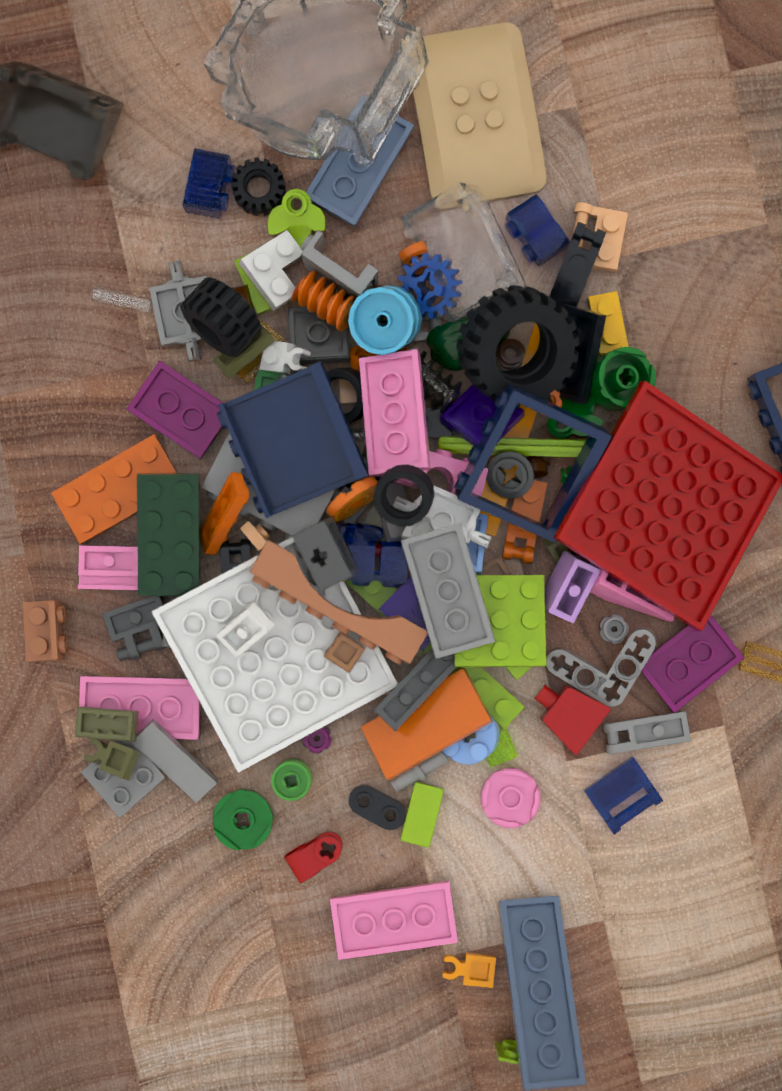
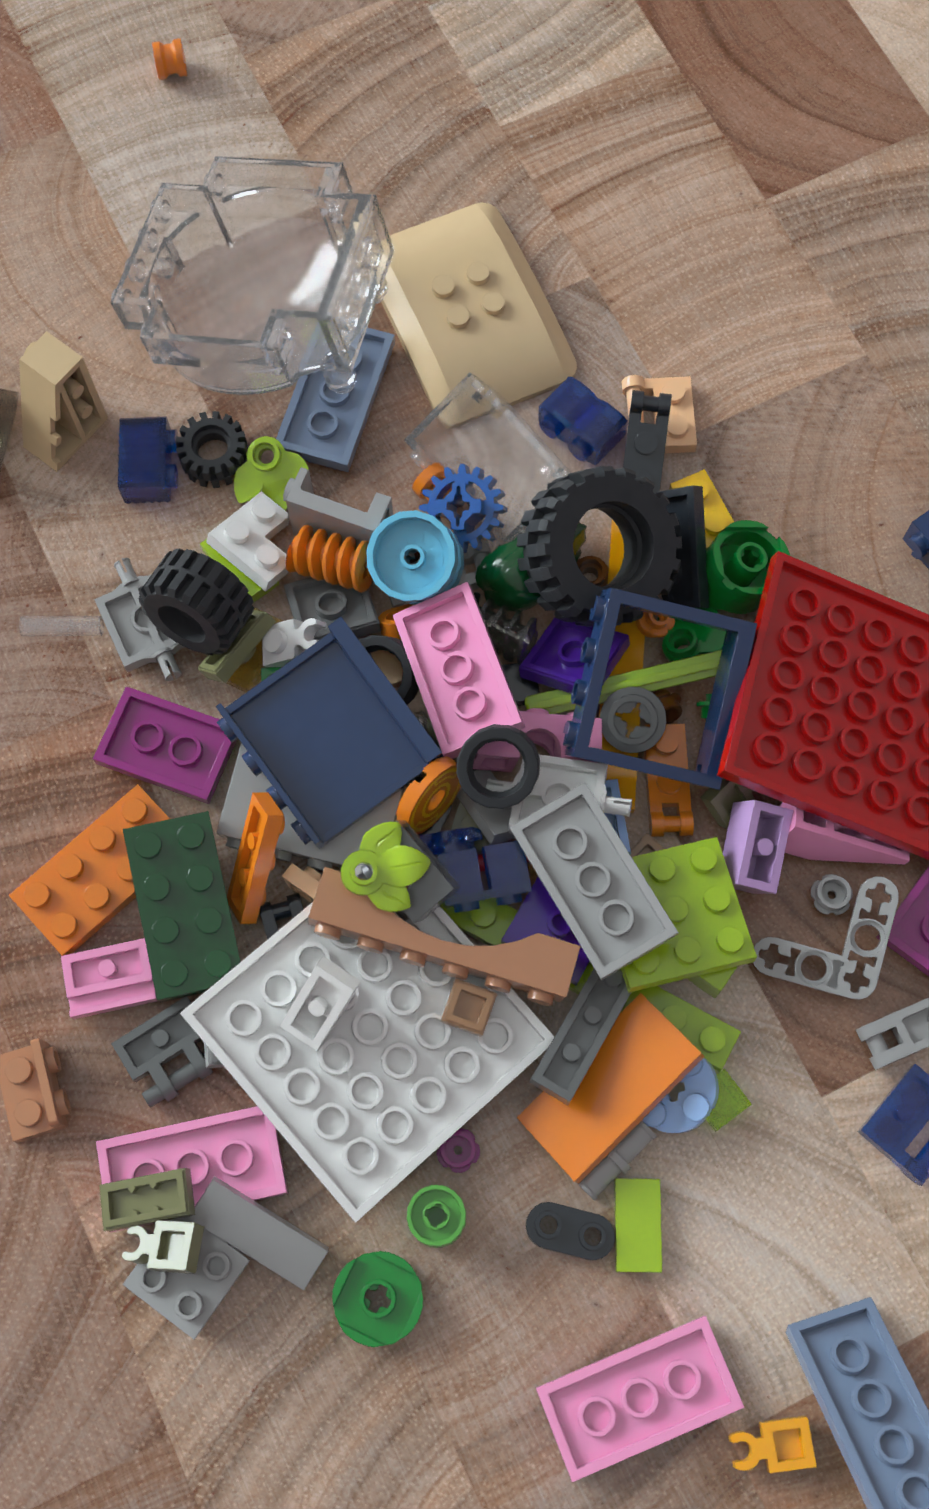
camera: 10 degrees left, 15 degrees down
red piece [284,831,343,883] -> none
bright pink tile [481,768,540,828] -> none
red torso [534,684,611,755] -> none
none -> tan wedge [19,331,108,472]
none -> lime plate [340,822,430,912]

